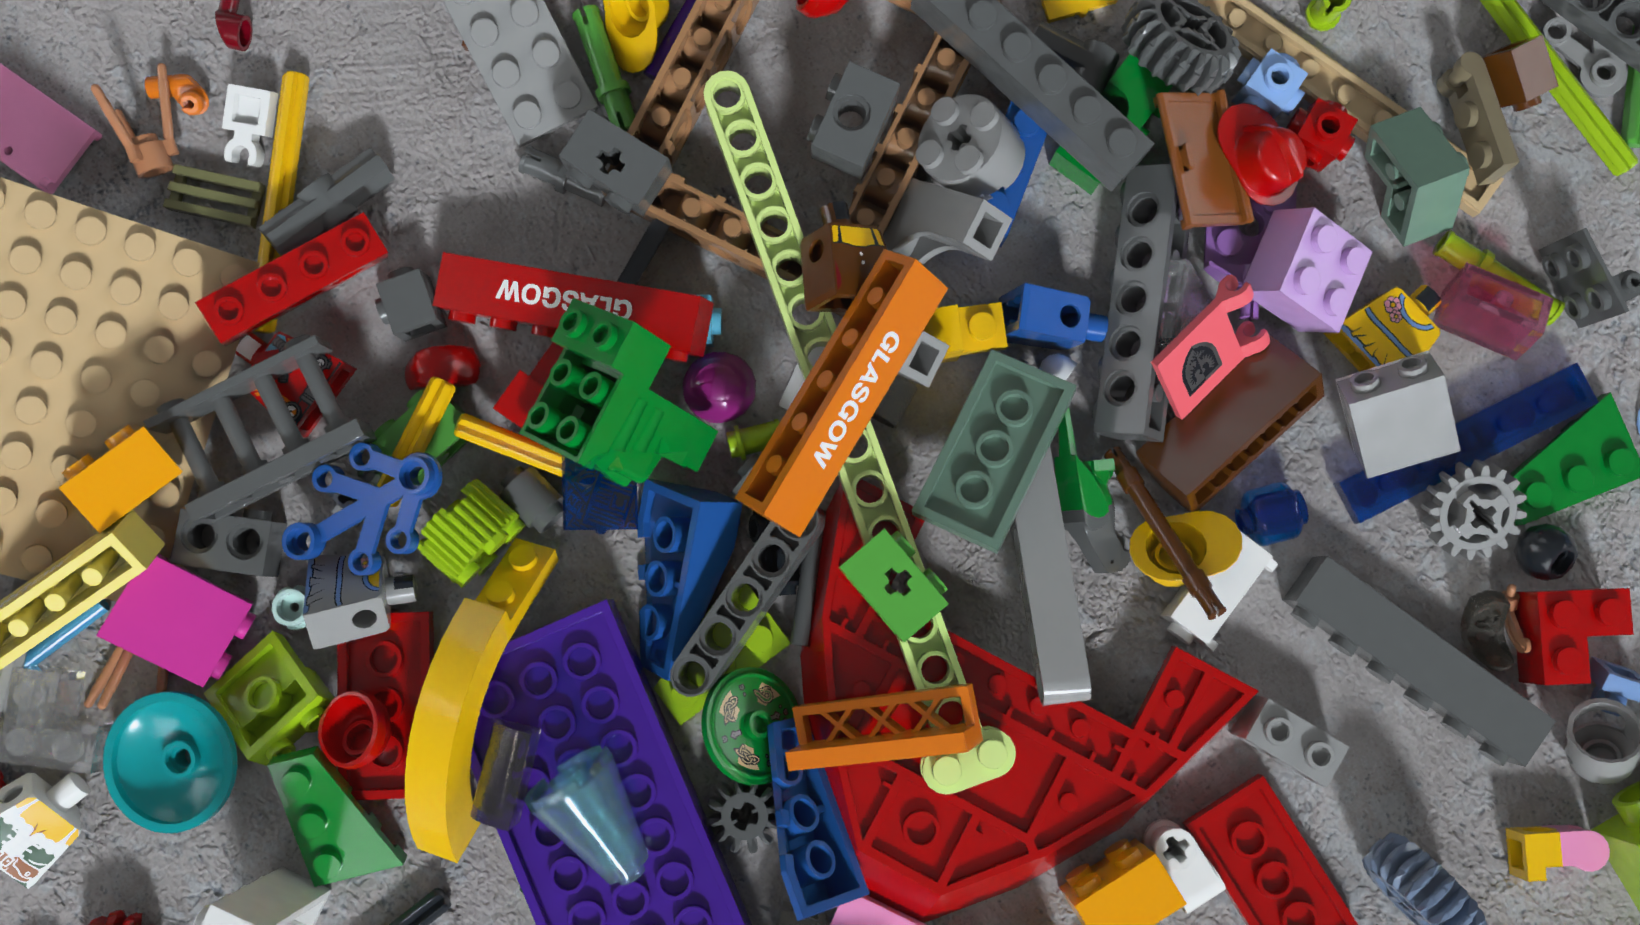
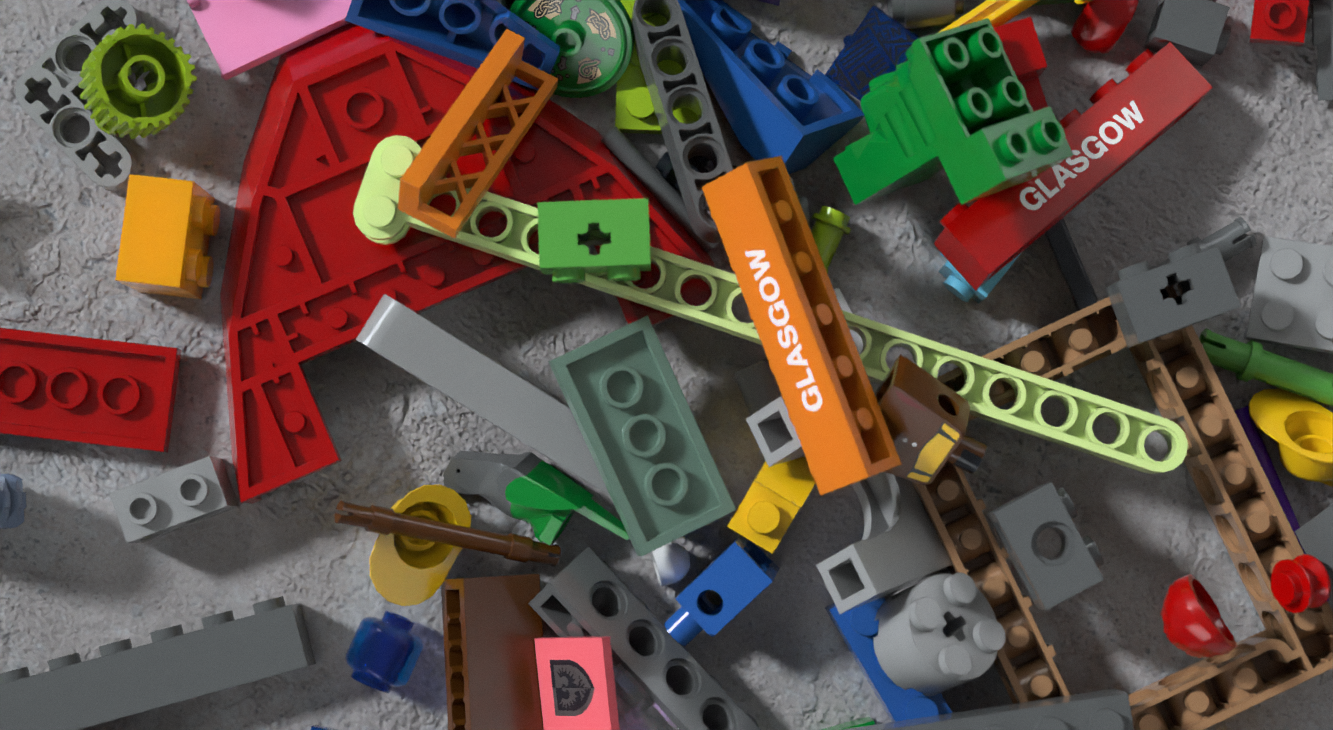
camera: 130 degrees right, 0 degrees up
magenta piece [682,352,756,423] -> none
white piece [1143,819,1226,915] -> none
white brick [1160,531,1278,652] -> none

